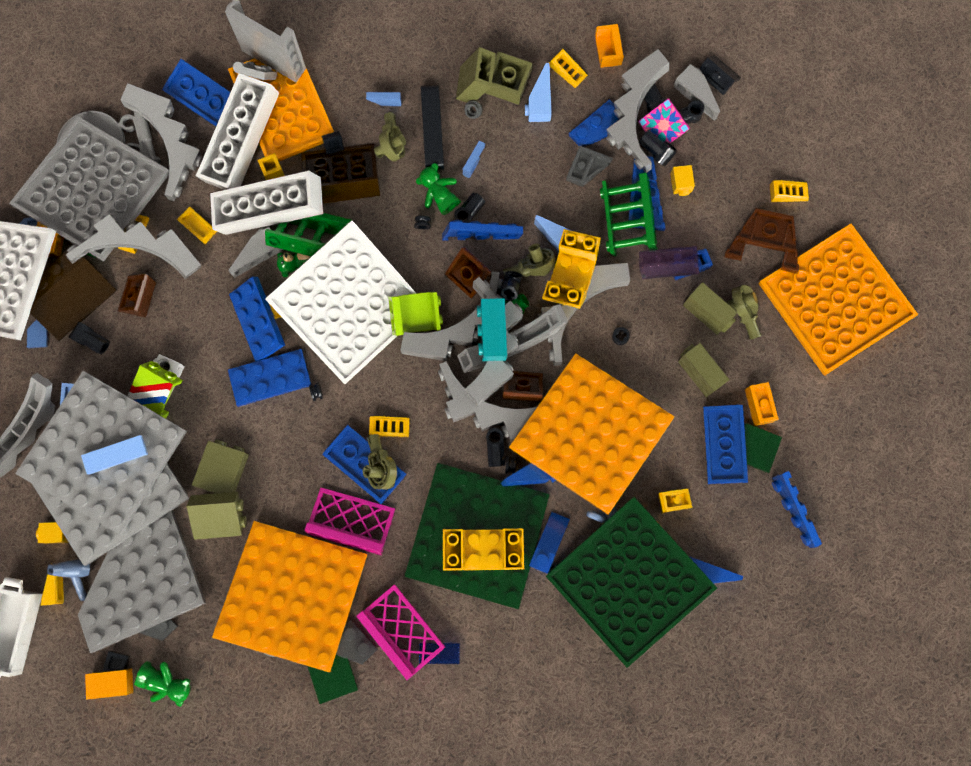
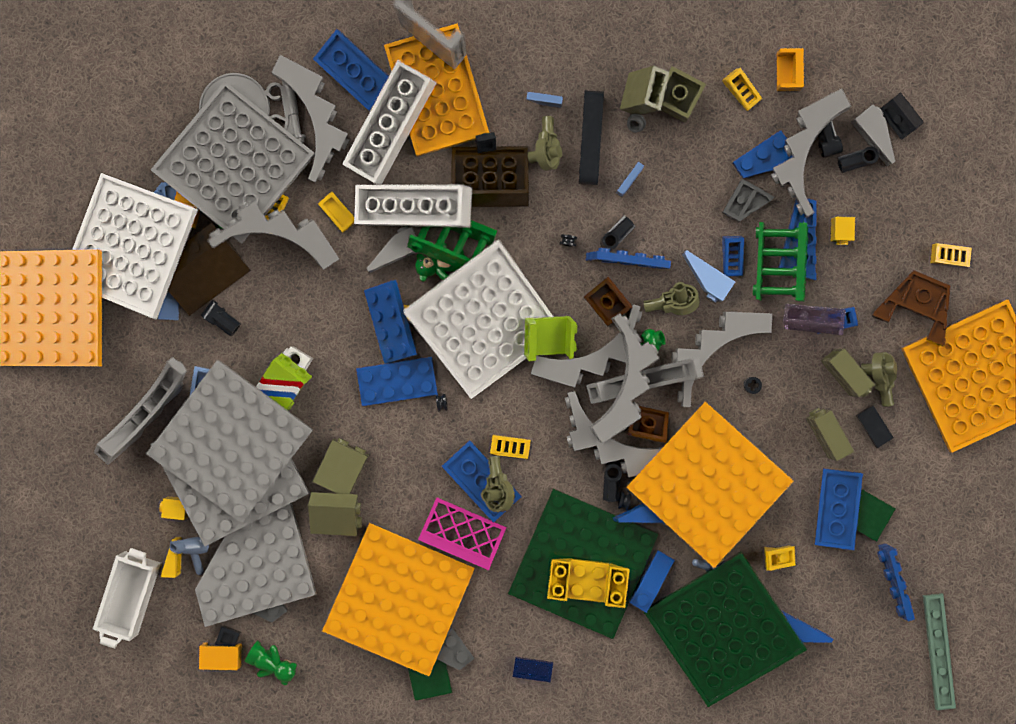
camera: 10 degrees right, 10 degrees up
light blue tile [81,435,148,475] -> none
reddish brown slope [118,274,156,318] -> none
light grey plate [233,62,277,80] -> none
yellow brick [258,153,285,180] -> none
dark pink fence [356,584,445,680] -> none
green piece [416,163,461,215] -> none
teal brick [477,298,507,361] -> none
black piece [500,271,522,302] -> none
light blue slope [525,63,551,122] -> none
yellow slope [542,229,601,309] -> none
tile [638,98,690,143] -> none
black piece [639,129,677,166] -> none
light orange panel [745,382,779,426] -> none
none -> blue slope [722,236,744,276]
none -> black tile [856,405,894,448]
none -> sand green tile [923,593,956,710]

